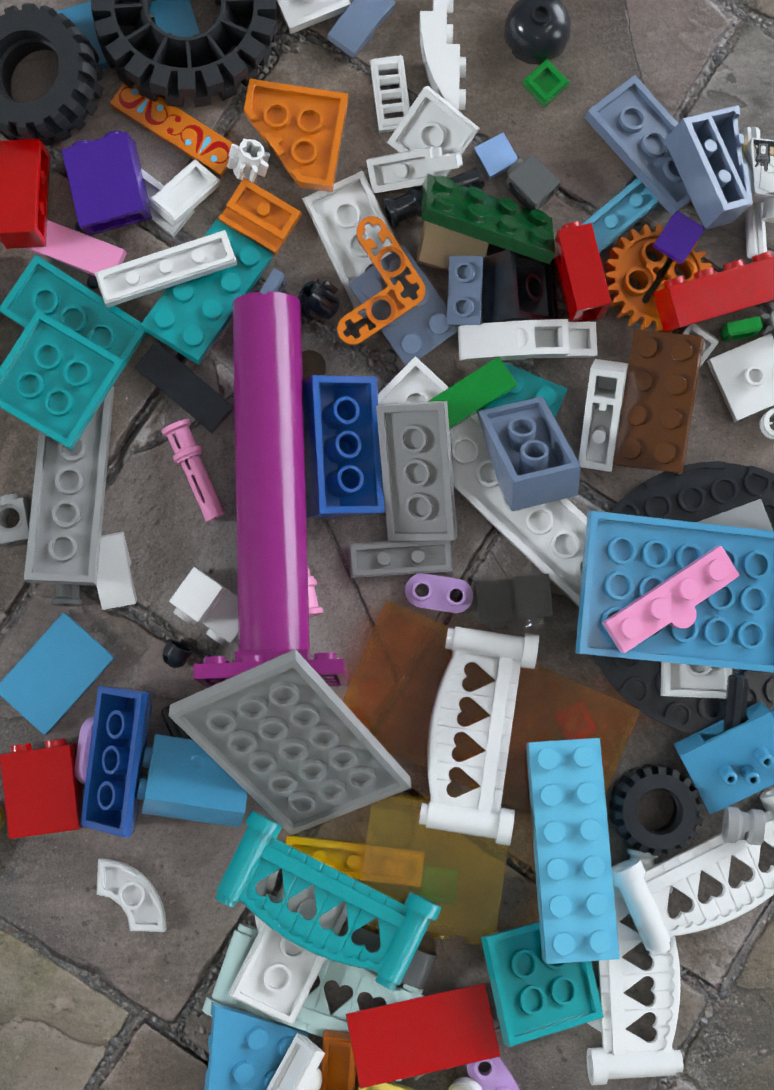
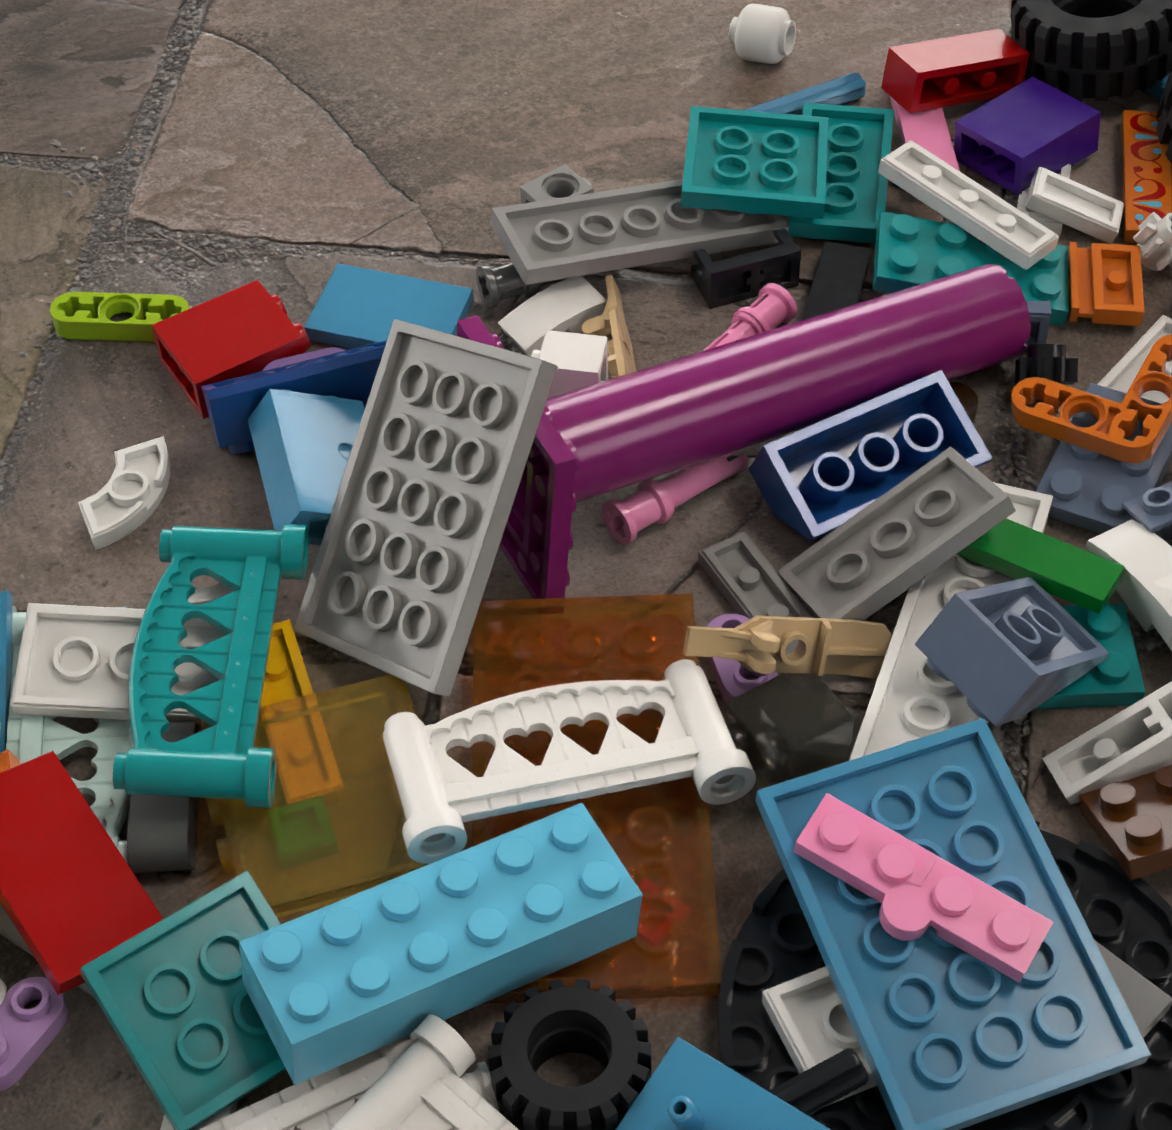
camera: 65 degrees right, 35 degrees down
none -> tan piece [581,275,636,379]
none -> tan piece [682,615,893,679]
none -> black hinge [691,228,801,309]

